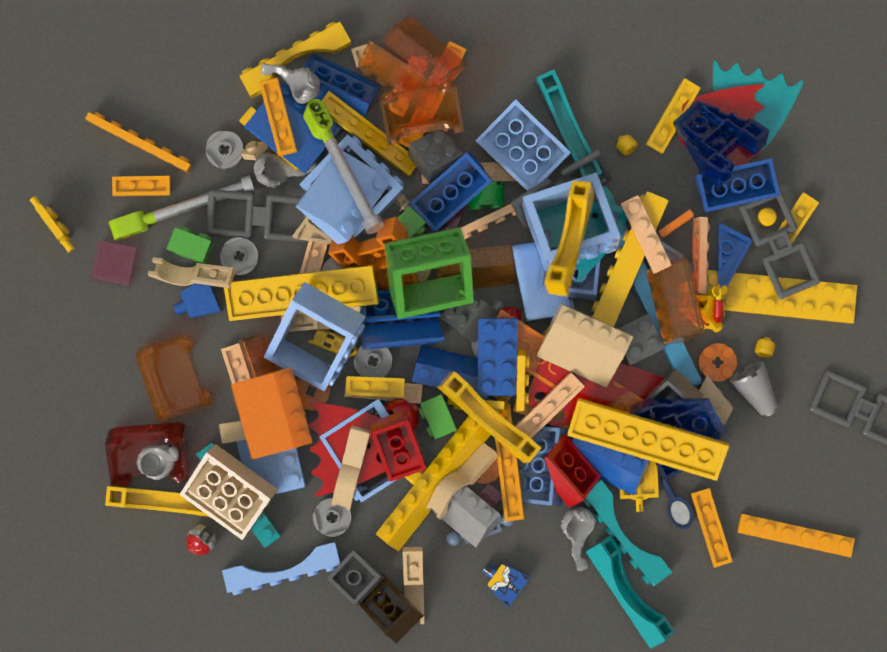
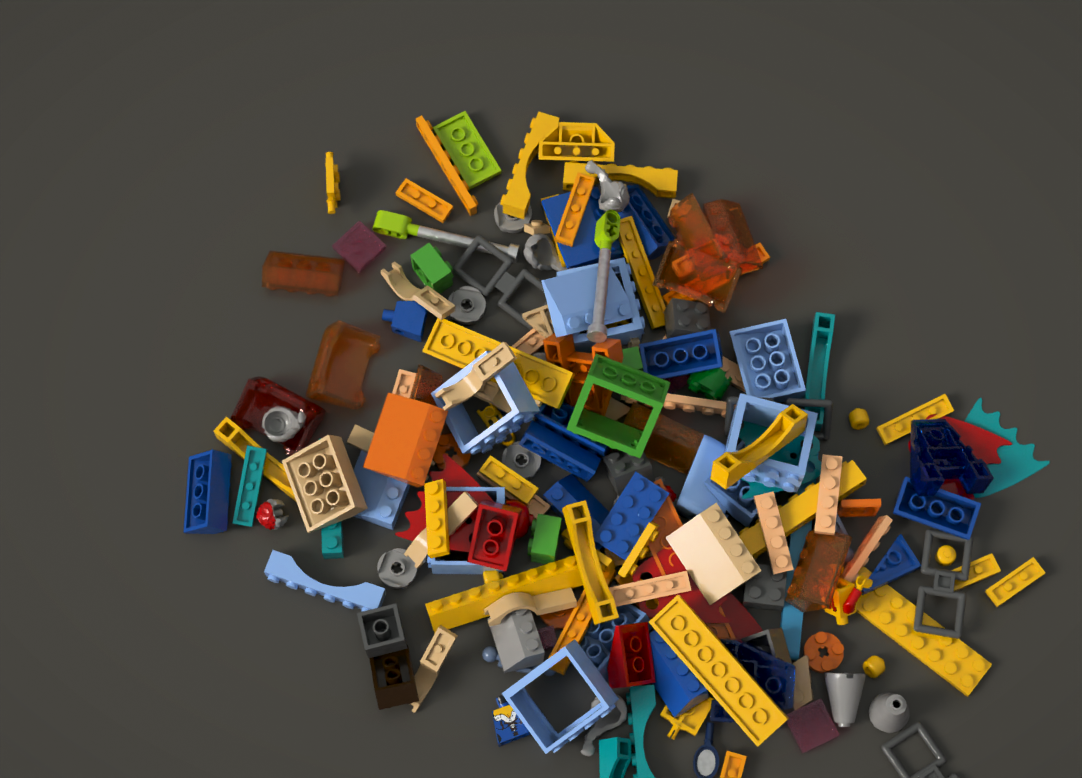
camera: 30 degrees right, 15 degrees down
none -> blue slope [183,449,232,534]
none -> teal plate [232,445,268,527]
none -> clear orange slope [262,251,345,296]
none -> yellow plate [424,479,450,558]
none -> lime plate [432,111,502,190]
none -> tan piece [434,342,517,411]
none -> yellow arch [500,111,560,219]
none -> light blue window [502,639,619,754]
none -> yellow wedge [539,122,615,162]
none -> light nougat plate [754,491,794,575]
none -> clear pink plate [786,699,840,754]
none -> light grey cone [868,692,910,733]
none -> yellow plate [985,557,1046,607]

